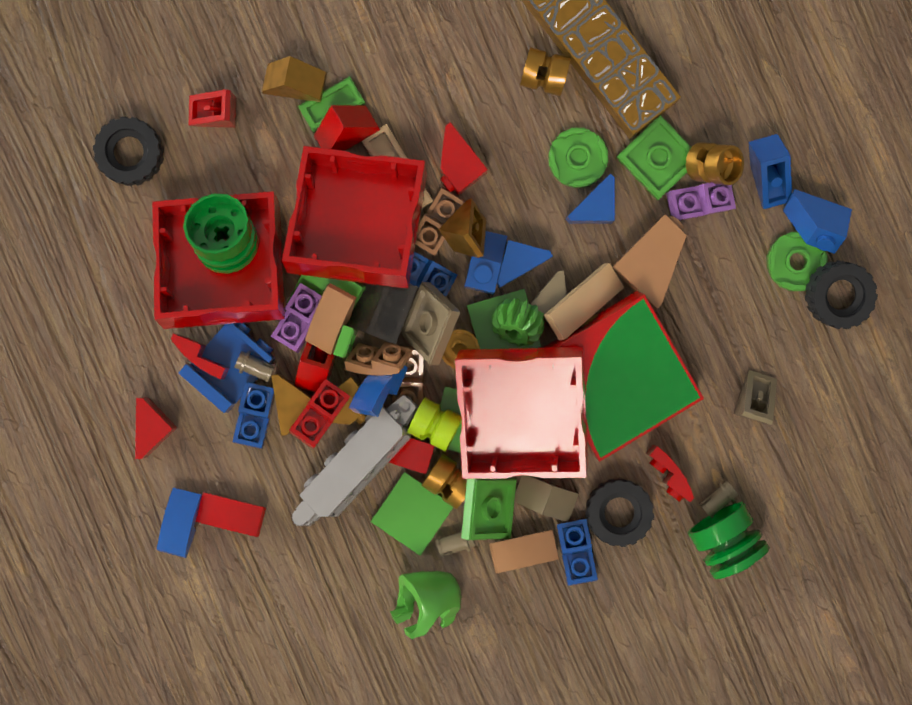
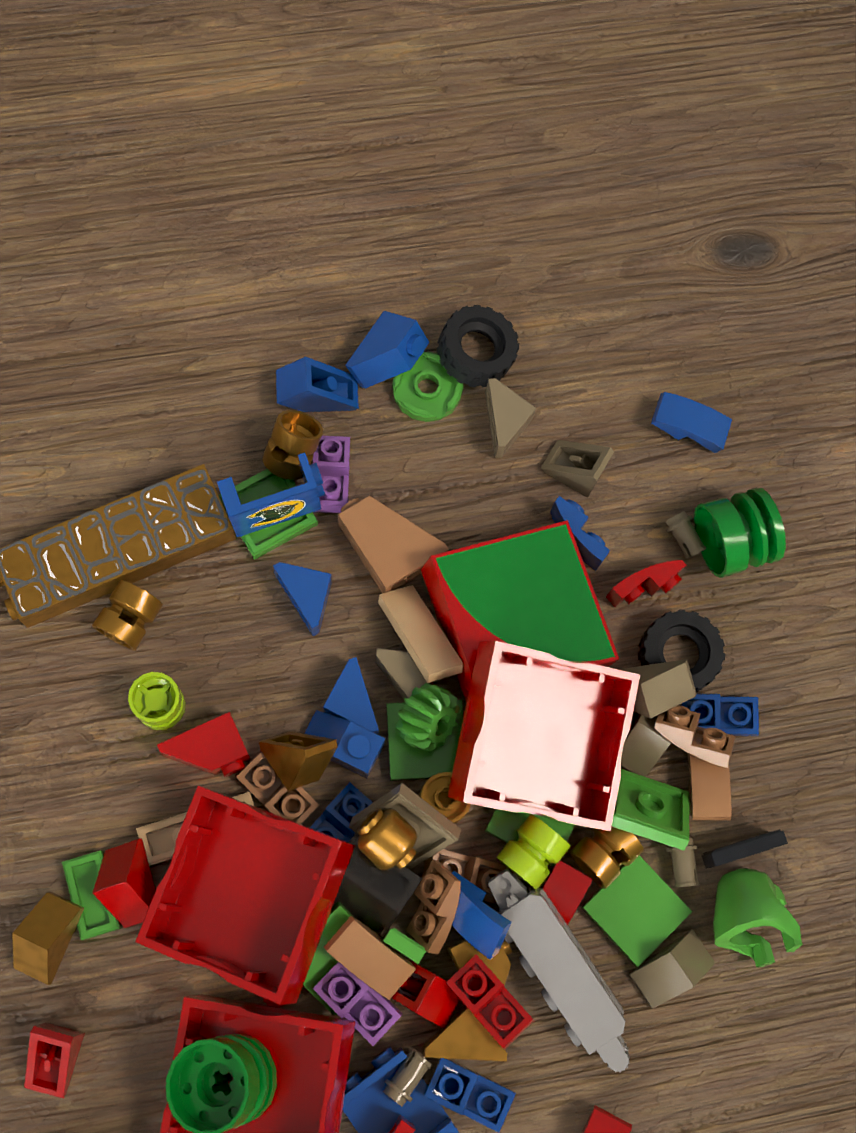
camera: 85 degrees left, 15 degrees down
bright green tile [548,128,608,188] -> none
none -> lime wheel [128,672,186,730]
none -> blue panel [217,453,325,538]
none -> pearl gold head [357,808,417,870]
none -> dark tan slope [485,378,536,459]
none -> blue slope [550,496,611,571]
none -> dark tan slope [618,659,697,719]
none -> dark tan slope [629,929,715,1008]
none -> blue slope [651,392,732,453]
none -> medium nougat slope [654,705,736,768]
none -> black tile [701,829,788,868]

